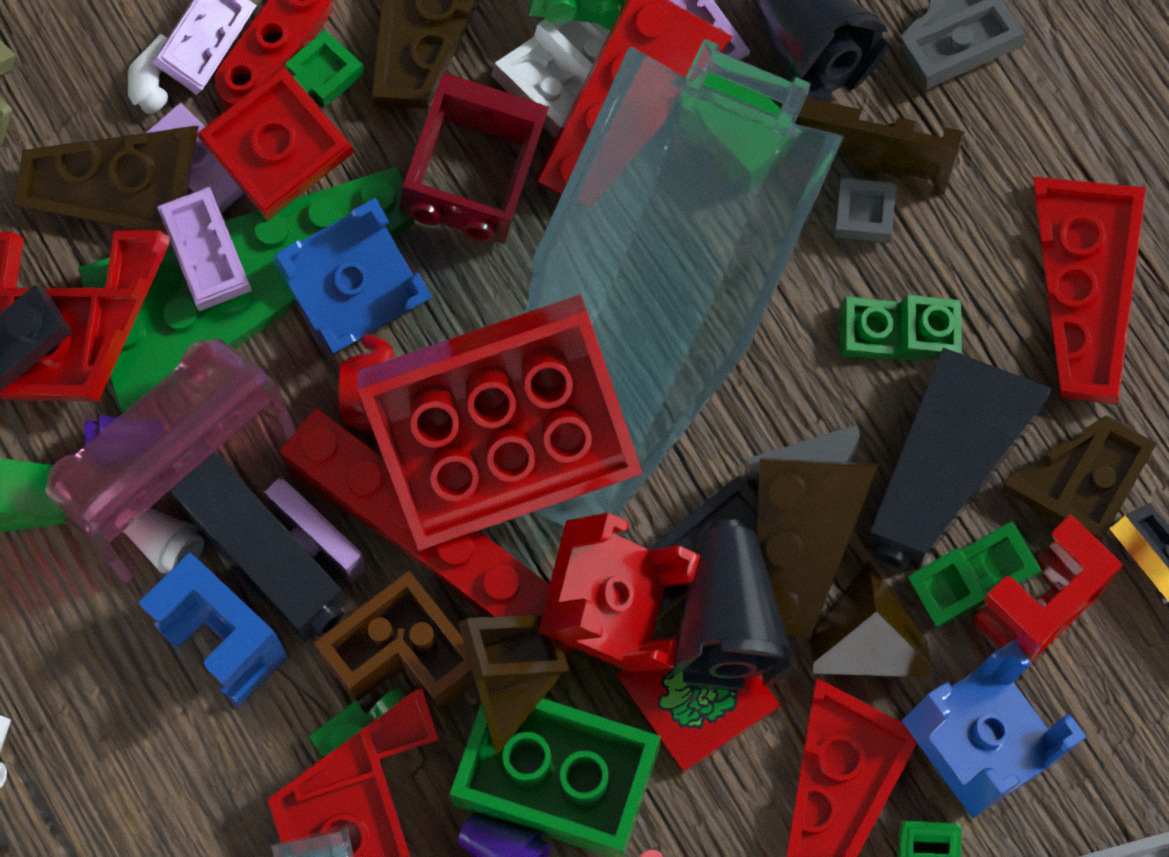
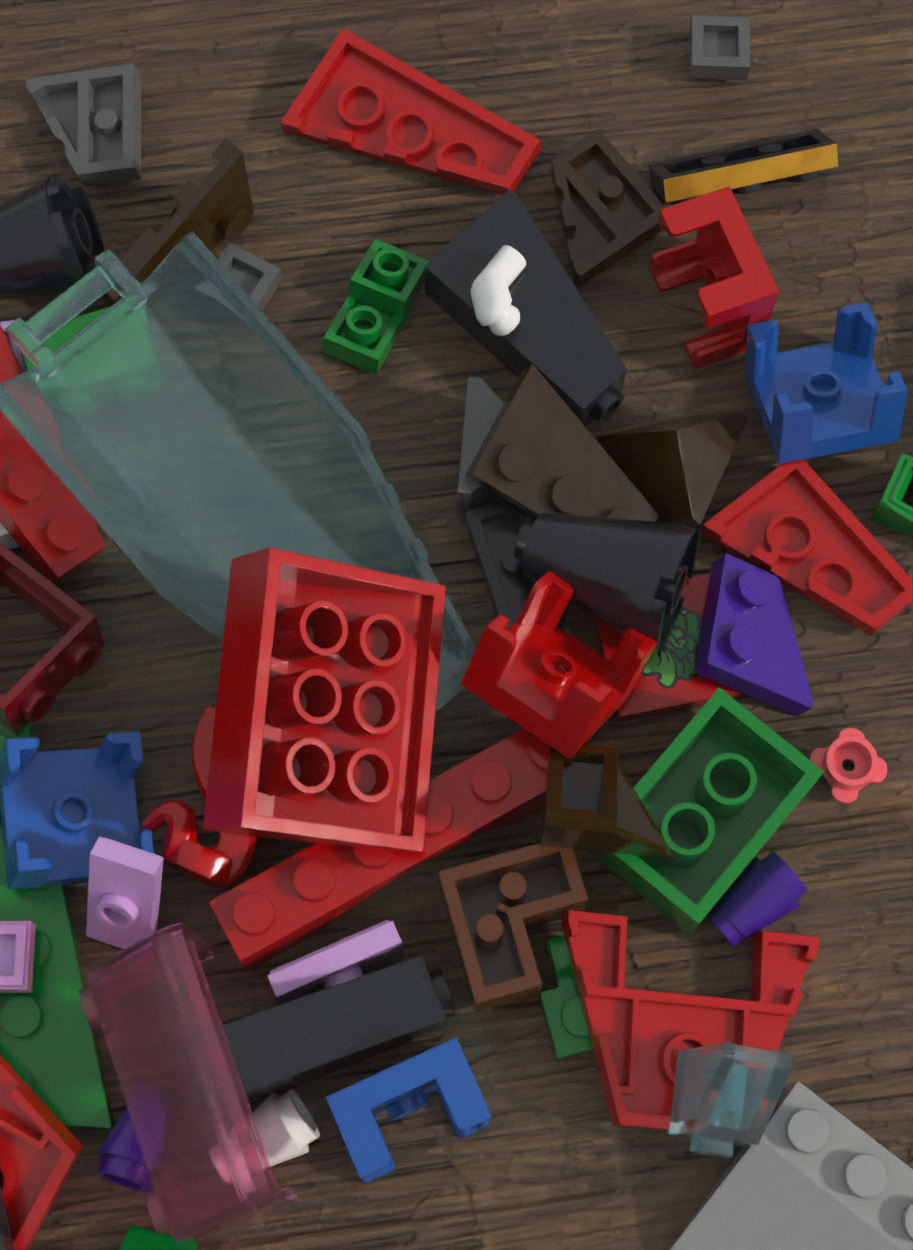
camera: 70 degrees left, 0 degrees up
green slope [908,521,1043,628] -> none
none -> lavender plate [86,836,164,957]
none -> white arm [471,245,526,336]
none -> dark purple wing [694,553,813,716]

